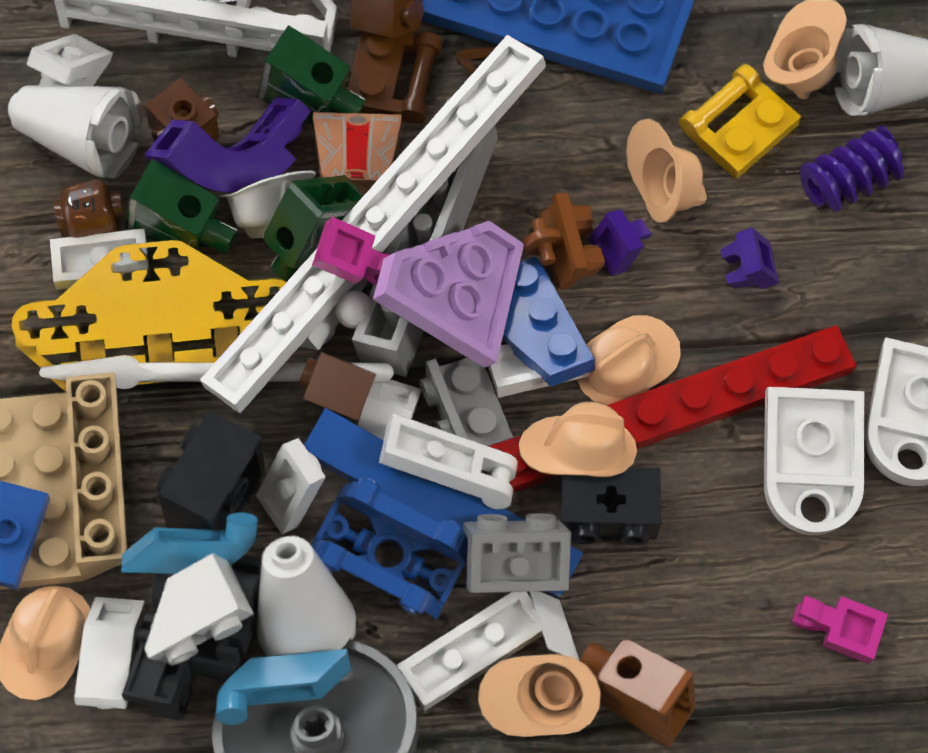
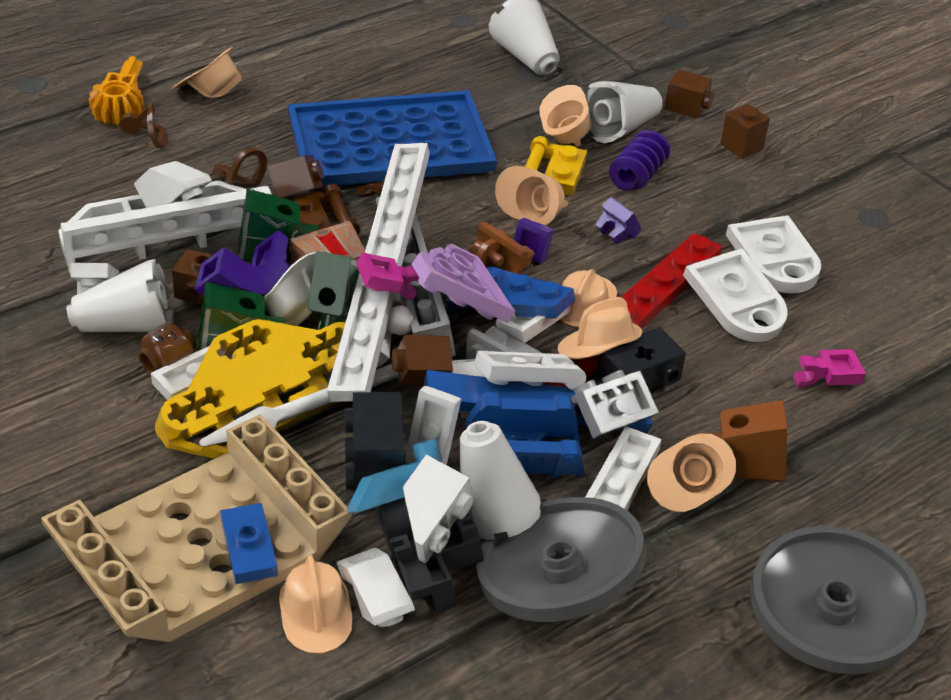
camera: 30 degrees left, 25 degrees down
dark azure piece [216,649,351,725] -> none
white sticker [529,591,579,660] -> none

